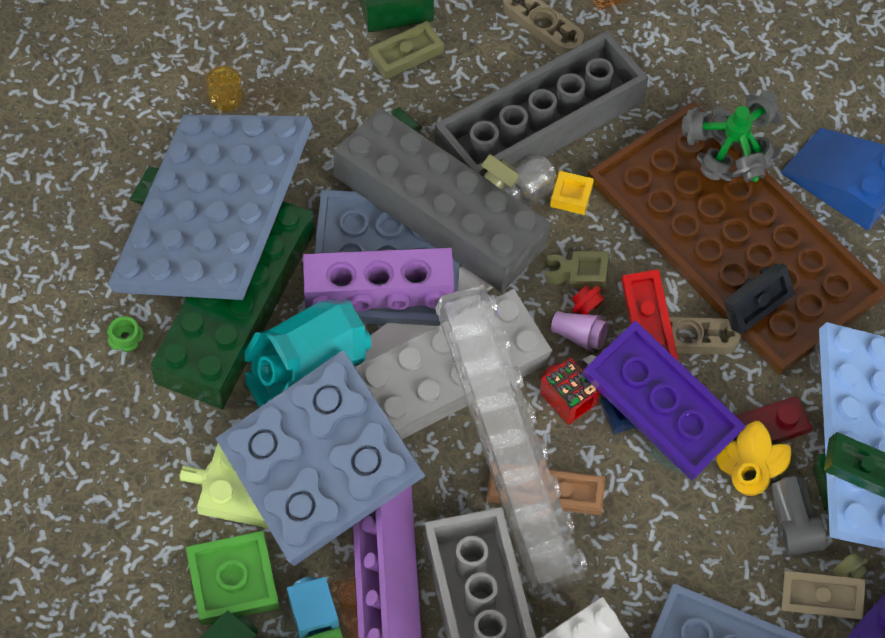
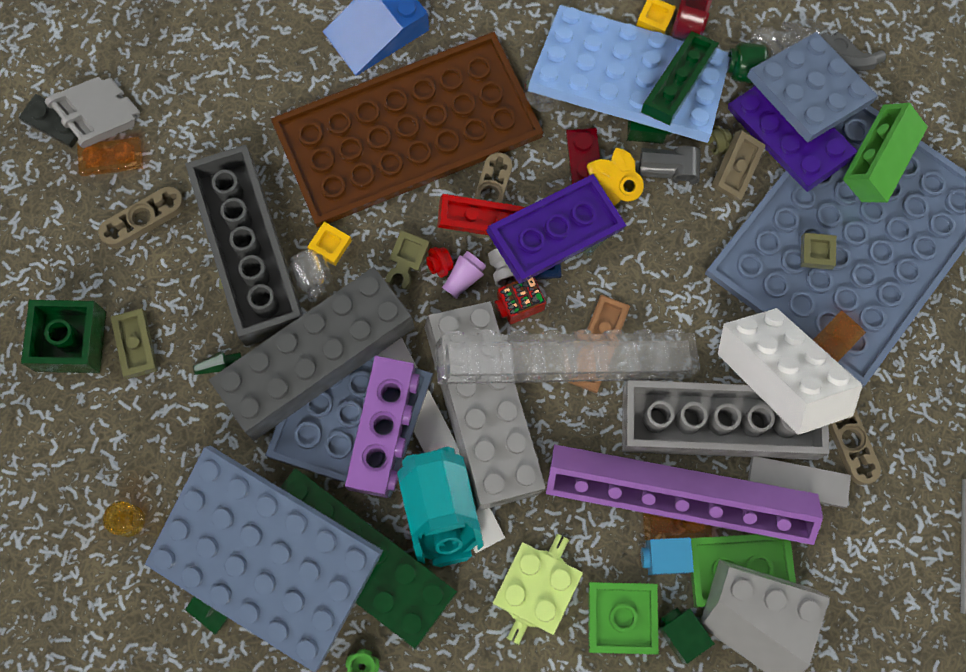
camera: 75 degrees left, 15 degrees up
sand blue piece [215,350,426,566] -> none
olive plate [481,154,521,189] -> none
dark grey plant [681,91,783,182] -> none
black plate [723,263,795,335] -> none

